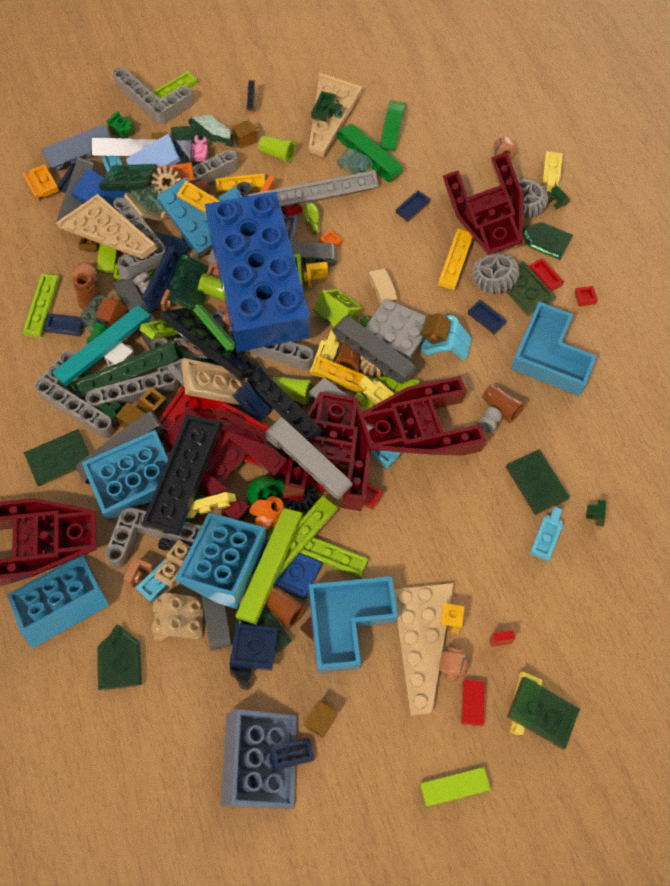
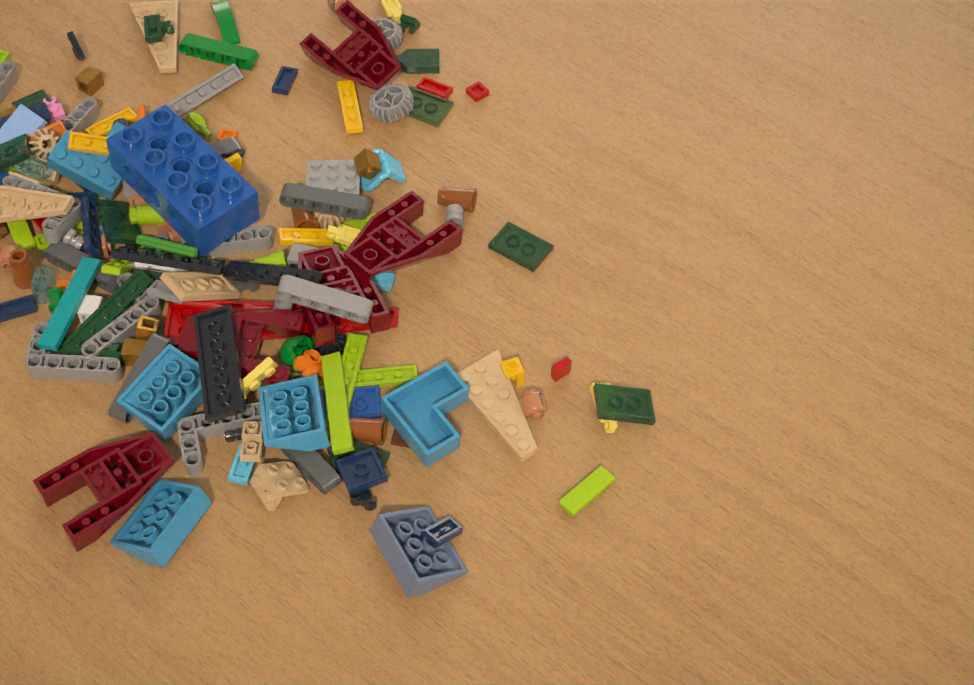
camera: 30 degrees left, 10 degrees down
clear green tile [24,429,90,487] -> none
dark orange brick [96,297,128,325] -> none
clear green tile [97,624,142,691] -> none
nougat bracket [123,558,154,588] -> none
tile [188,114,233,147] -> none
dark blue tile [232,382,271,422] -> none
lime plant [258,136,296,164] -> none
pearl gold brick [304,700,337,739] -> none
light yellow hinge [310,330,339,376] -> none
lime slope [312,289,365,327] -> none
clear light blue beam [337,148,372,174] -> none
tan slope [368,269,397,305] -> none
red tile [461,679,485,726] -> none
dark blue tile [467,300,507,335] -> none
dark azure piece [510,302,597,396] -> none
medium azure hinge [529,507,563,562] -> none
dark green tile [586,500,606,526] -> none

